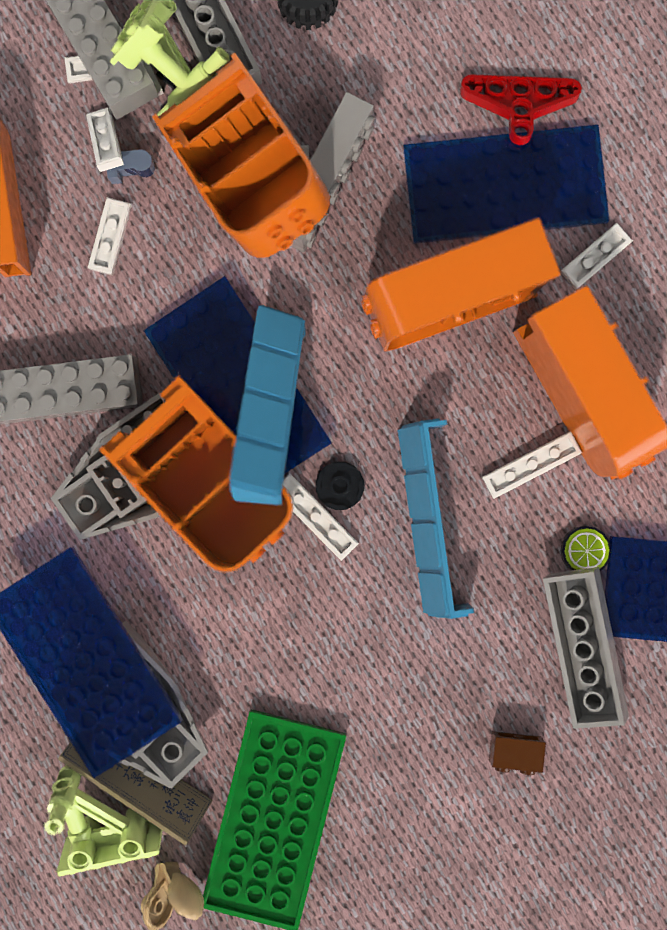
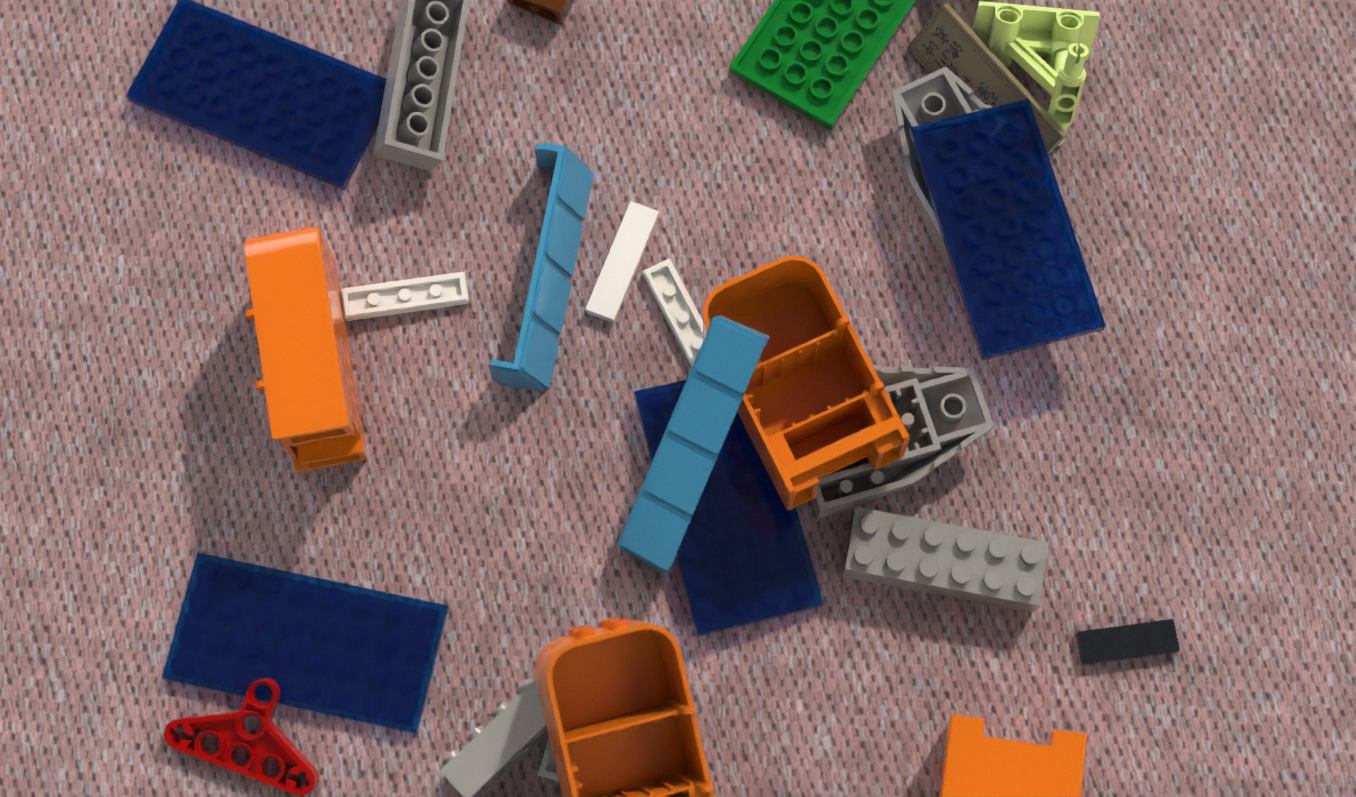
camera: 165 degrees left, 15 degrees down
white tile [88,197,132,276] -> none
black tile [316,462,364,510] -> none
orange piece [361,218,560,352] -> none
white tile [560,223,633,290] -> none
lime tile [560,526,612,571] -> none
none -> white tile [585,201,659,323]

